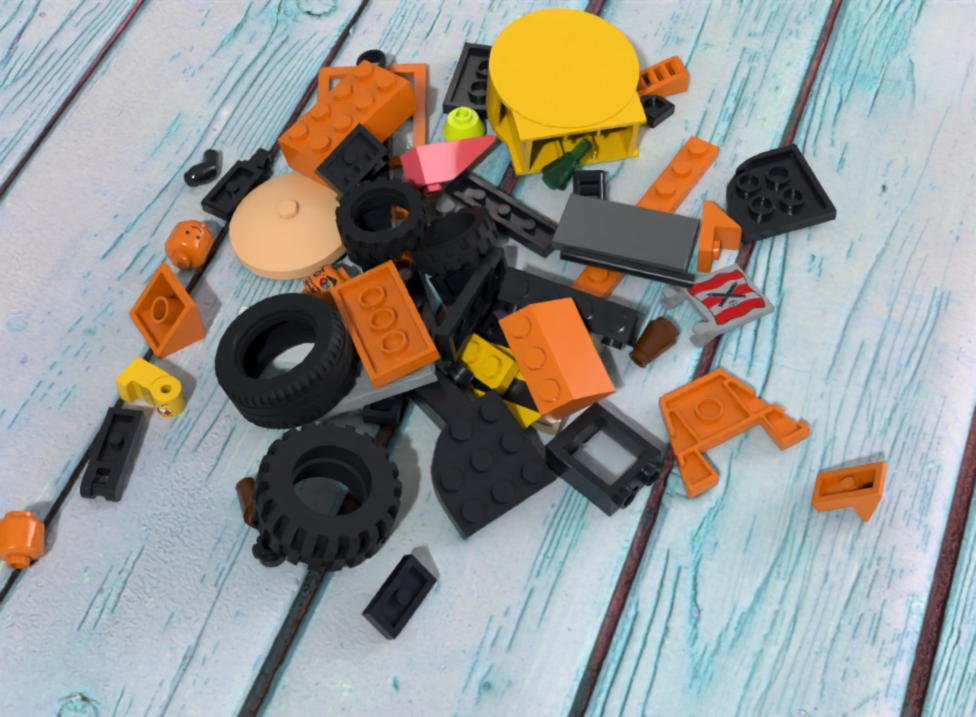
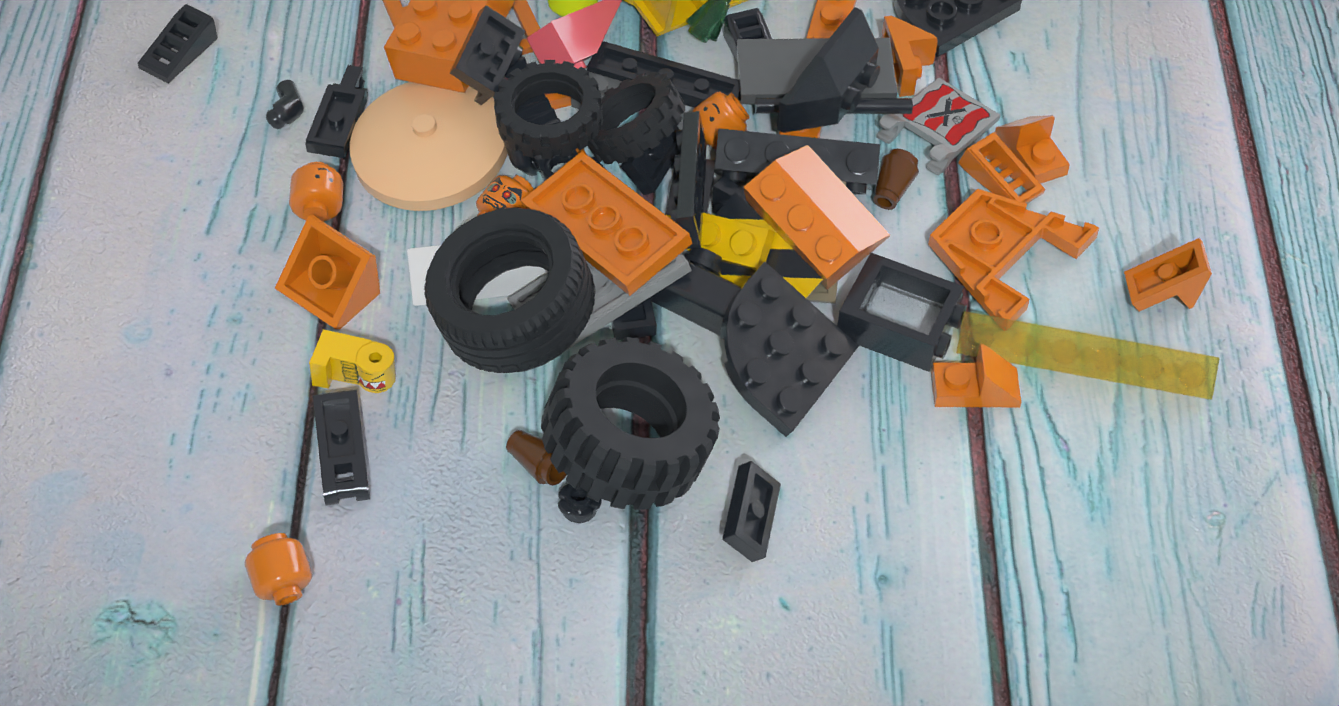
camera: 25 degrees left, 0 degrees up
none -> black slope [137,4,218,84]
none -> orange head [692,92,750,150]
none -> black wedge [777,7,880,133]
none -> orange slope [931,344,1021,408]
none -> clear yellow plate [956,311,1220,400]
none -> orange slope [958,132,1046,204]
none -> orange slope [995,115,1070,184]

